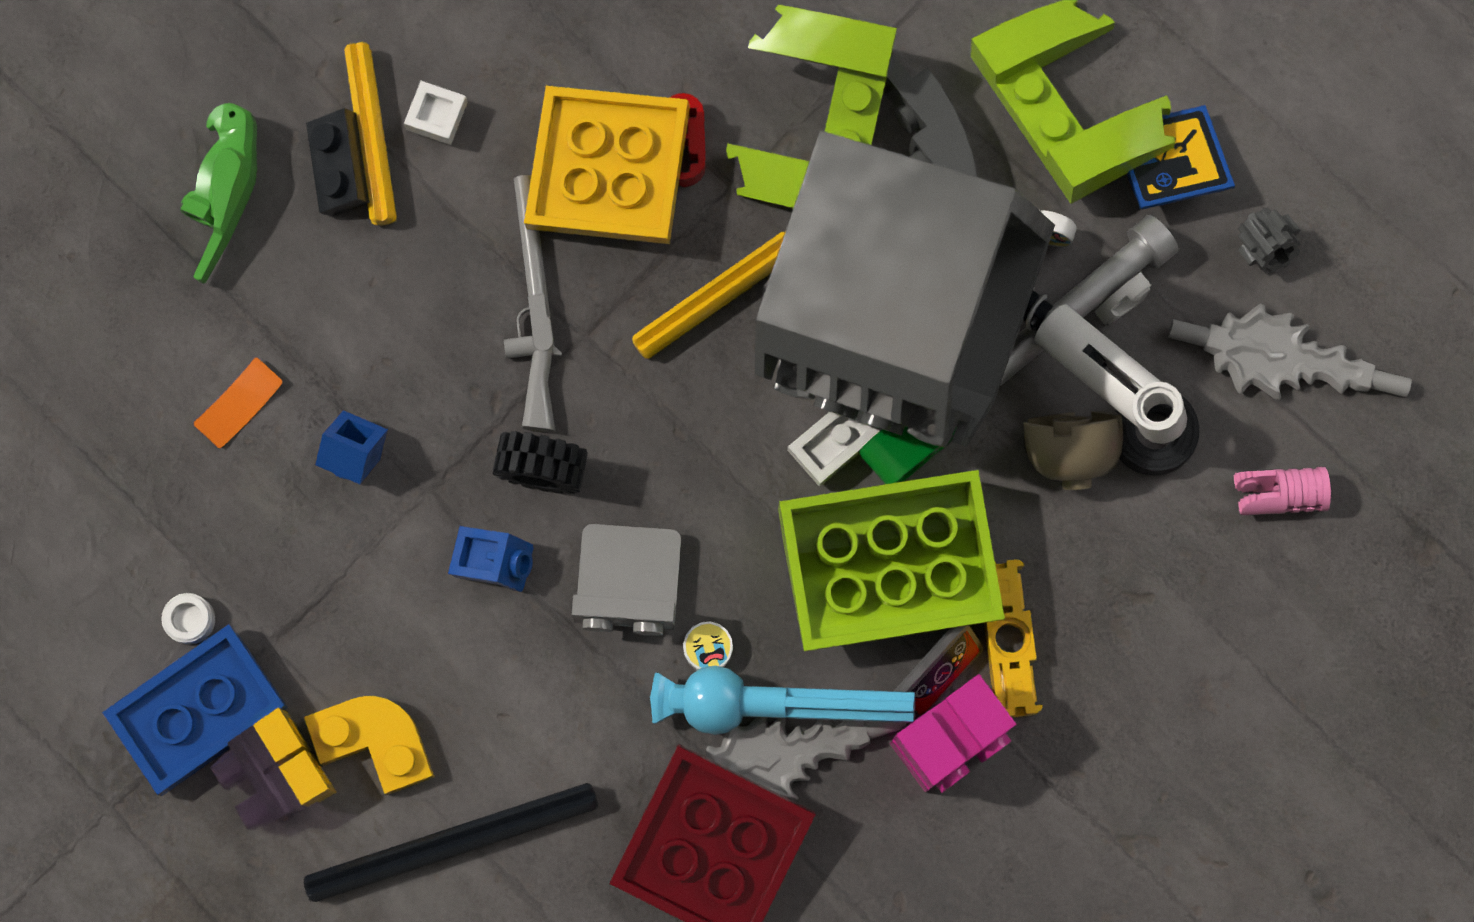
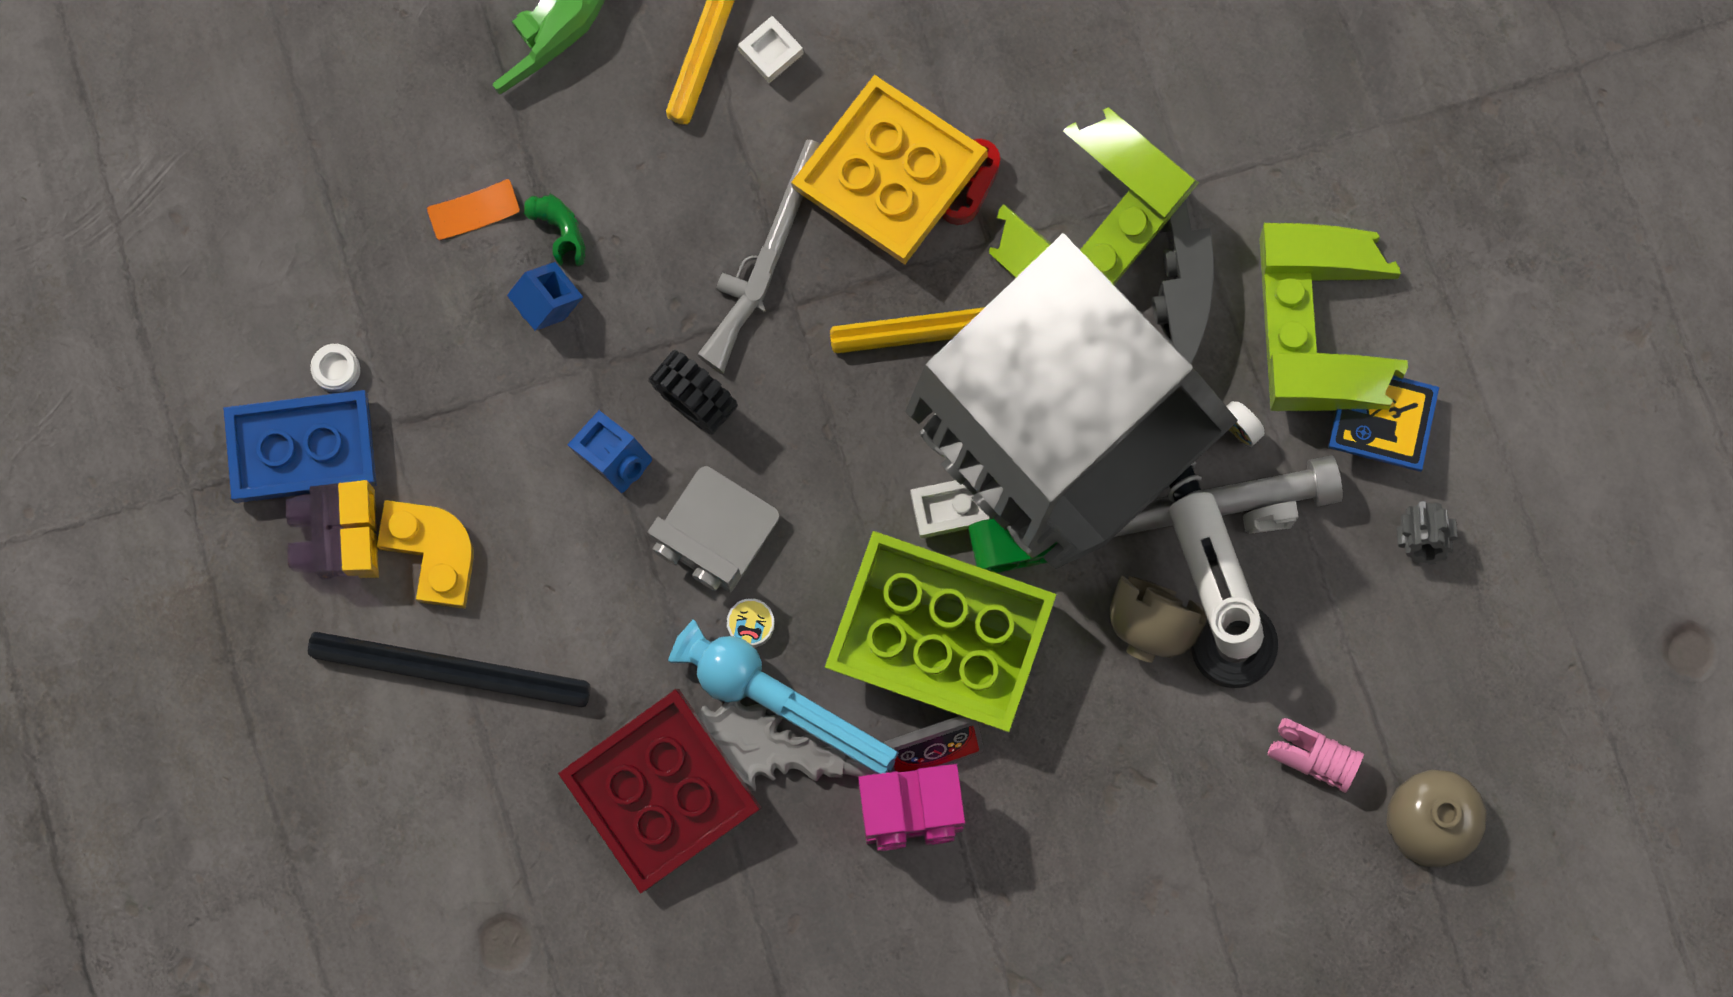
camera: 30 degrees right, 0 degrees up
black plate [306,108,369,217] -> none
yellow piece [984,559,1043,718] -> none
light grey piece [1168,303,1412,399] -> none
none -> green piece [524,193,586,267]
none -> dark tan cylinder [1387,769,1487,868]

